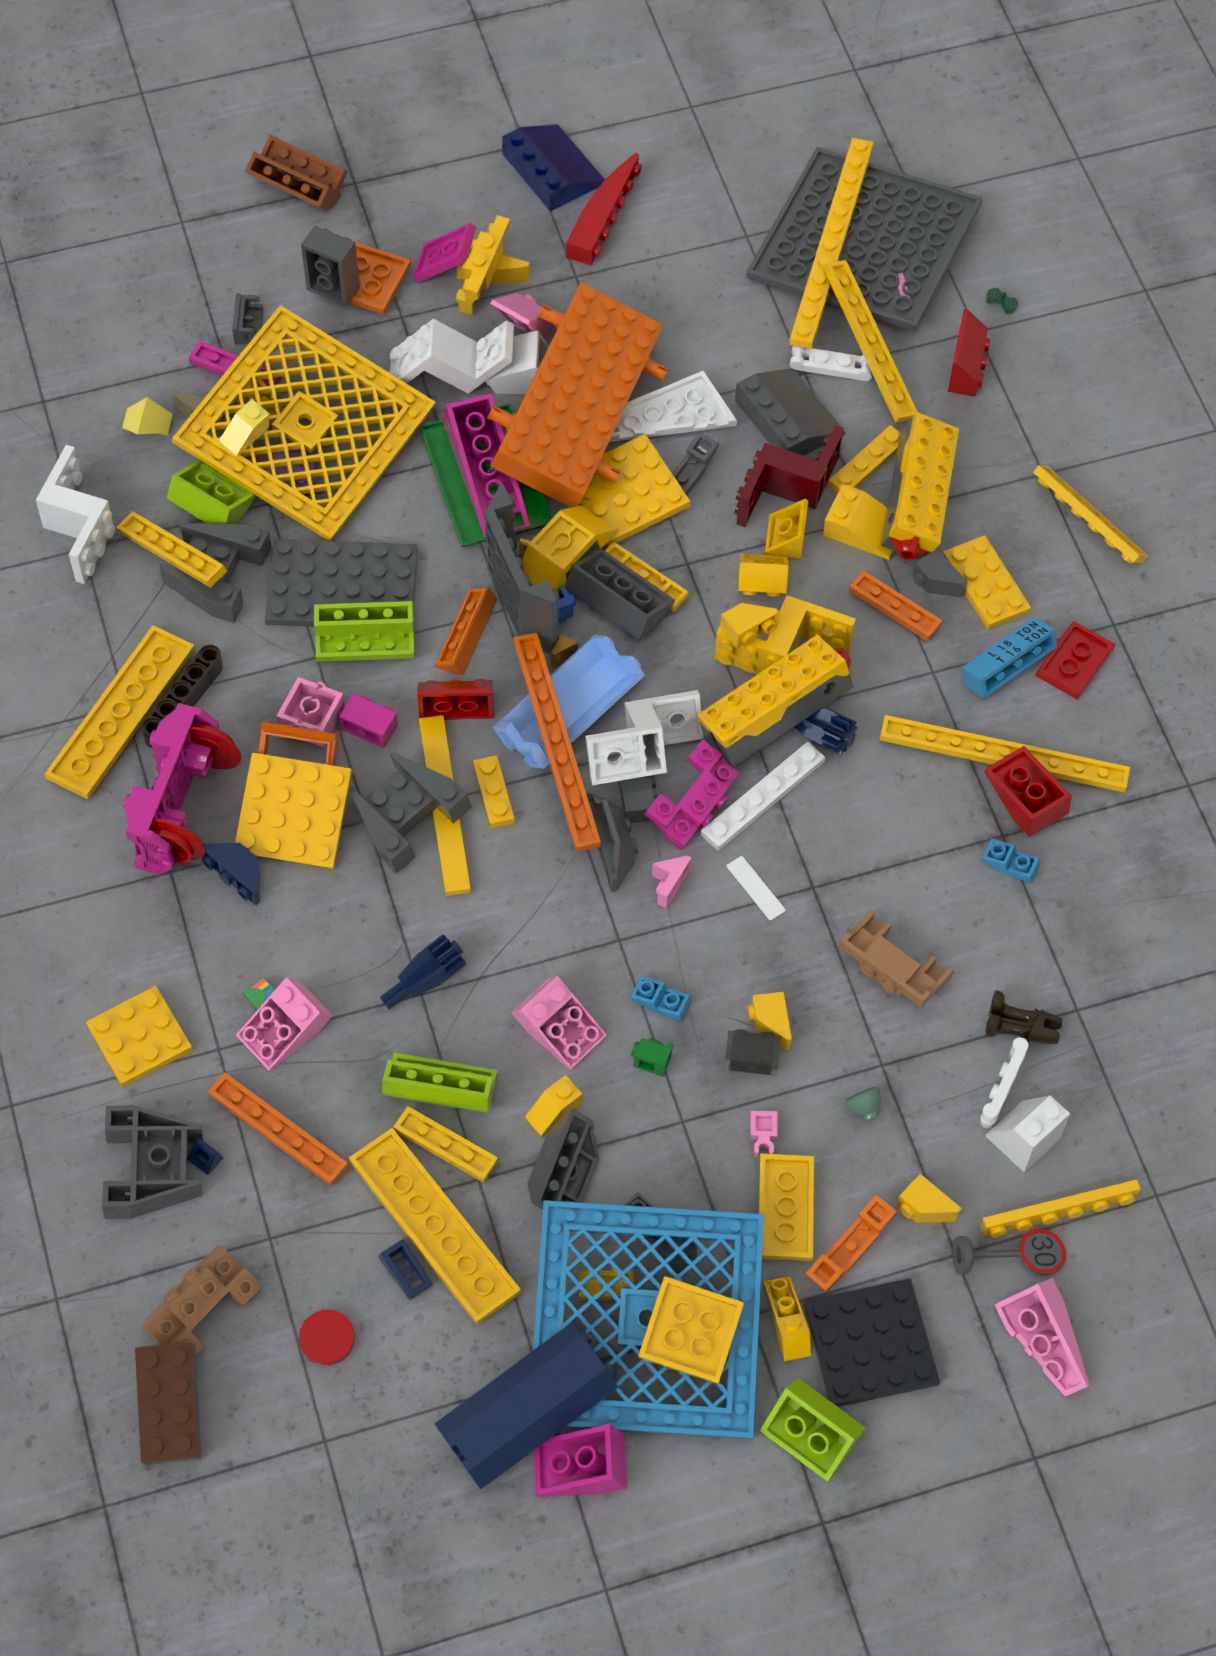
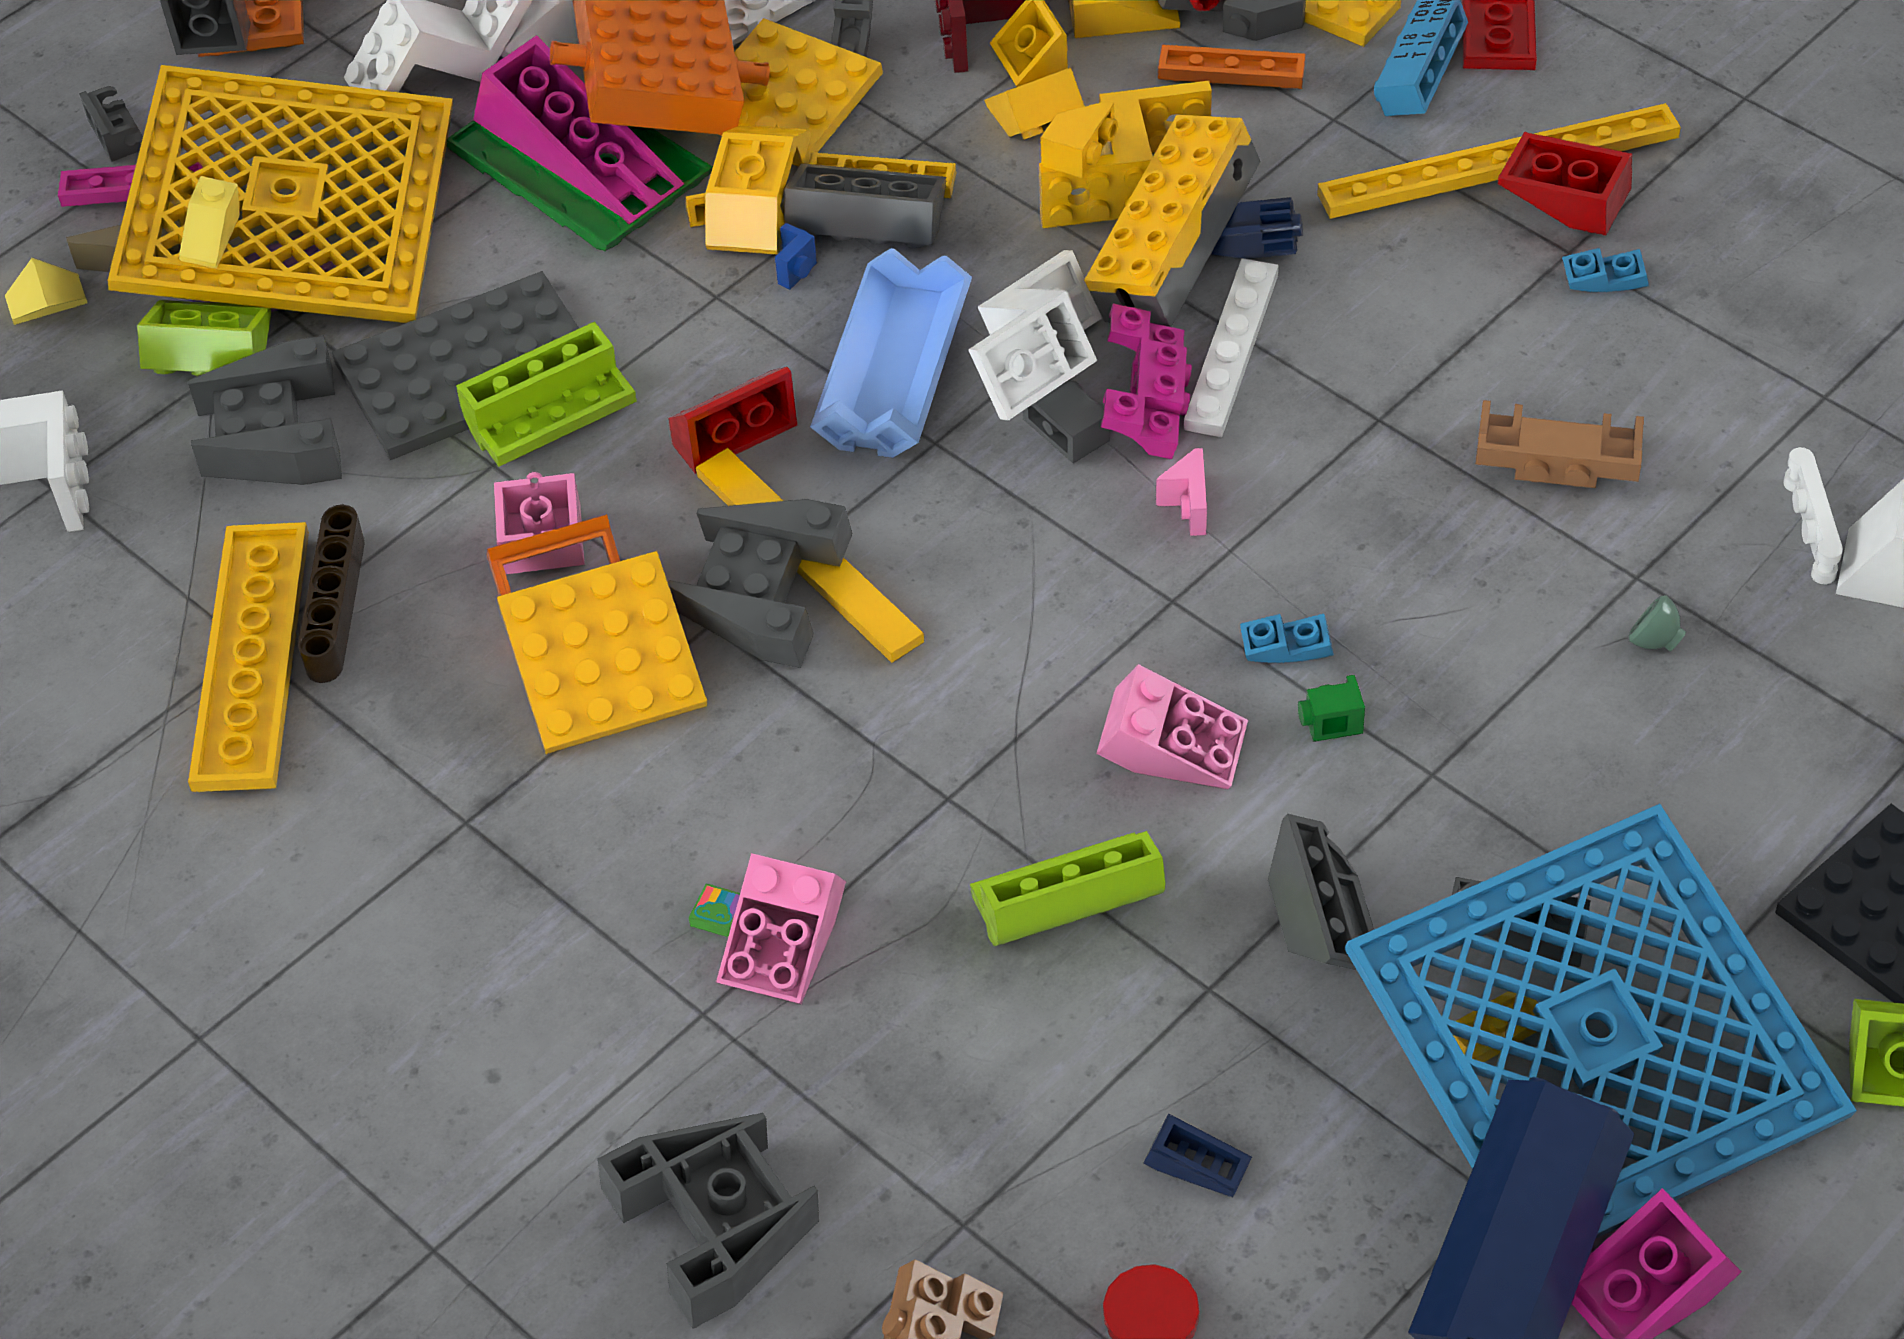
camera: 25 degrees left, 10 degrees down
yellow plate [86,986,193,1088] -> none
yellow plate [116,511,227,588] -> none
dark pink piece [123,703,242,874] -> none
dark blue slope [187,1138,223,1175] -> none
dark blue slope [201,843,260,905] -> none
orange plate [207,1072,348,1186] -> none
dark pink brick [338,694,398,748] -> none
yellow plate [349,1128,521,1325] -> none
dark blue piece [380,934,467,1009] -> none
yellow plate [393,1106,498,1183] -> none
orange slope [435,588,497,675] -> none
yellow plate [473,755,515,829] -> none
dark grey slope [485,485,560,655] -> none
orange plate [513,632,601,852] -> none
yellow slope [524,1075,583,1138] -> none
pearl gold slope [551,635,578,669] -> none
dark grey wedge [586,793,638,892] -> none
yellow plate [638,1276,744,1384] -> none
clear smoke brick [724,1029,781,1076] -> none
white sticker [726,856,786,920] -> none
yellow slope [747,992,792,1051] -> none
bright pink plate [750,1111,777,1157] -> none
yellow plate [759,1154,814,1261] -> none
yellow slope [763,1276,811,1361] -> none
orange slope [805,1194,897,1292] -> none
yellow slope [897,1174,962,1223] -> none
dark brown piece [985,990,1063,1044] -> none

